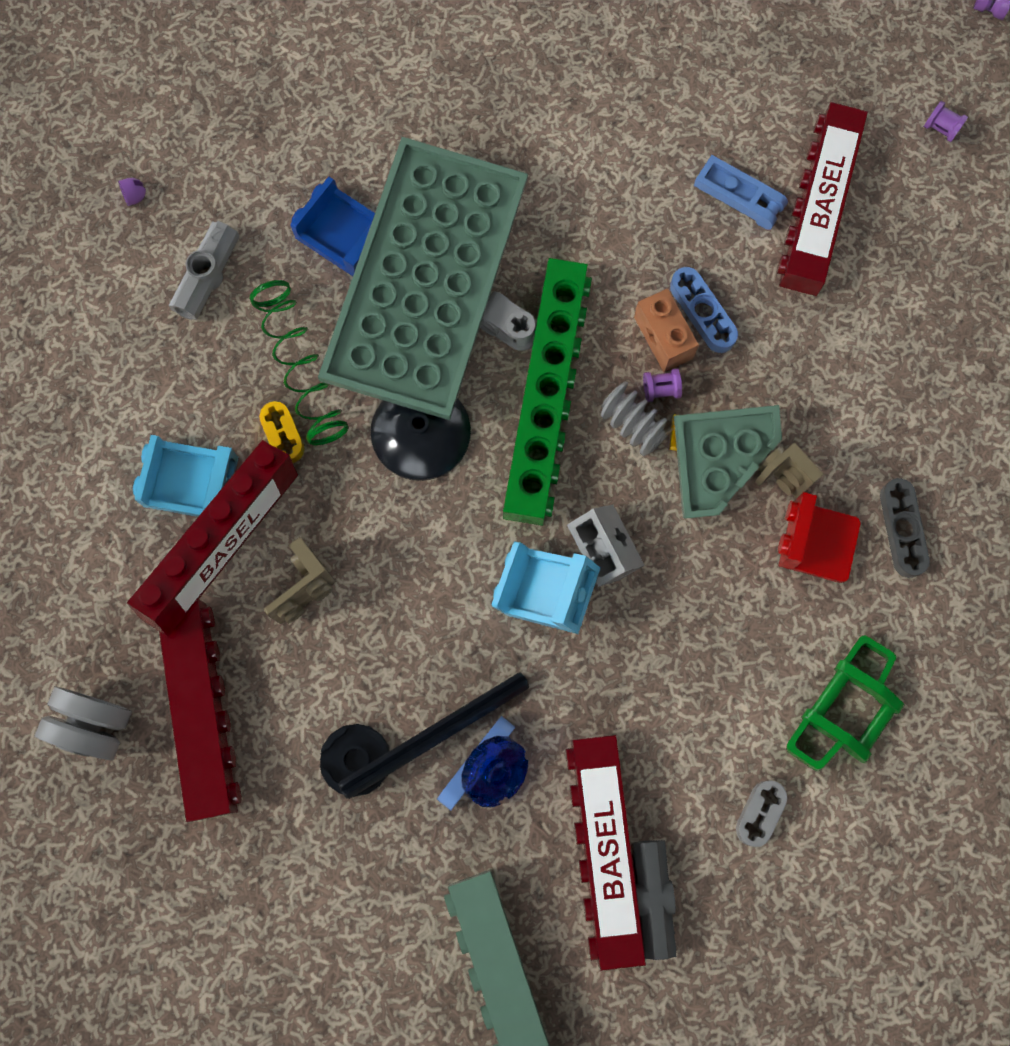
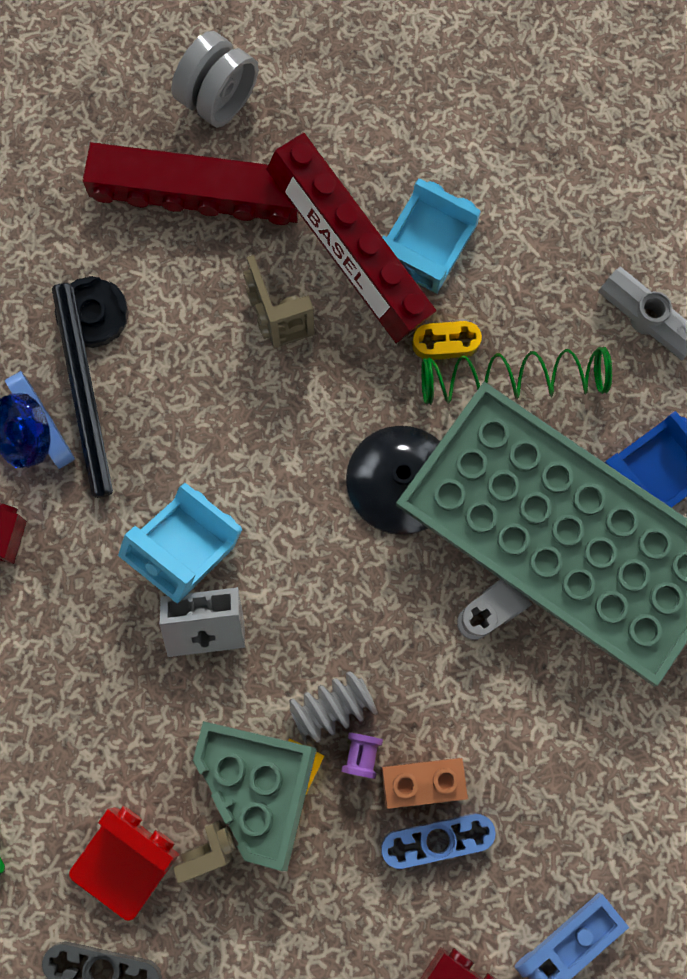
camera: 105 degrees right, 0 degrees up
green brick [503,258,592,526] -> none

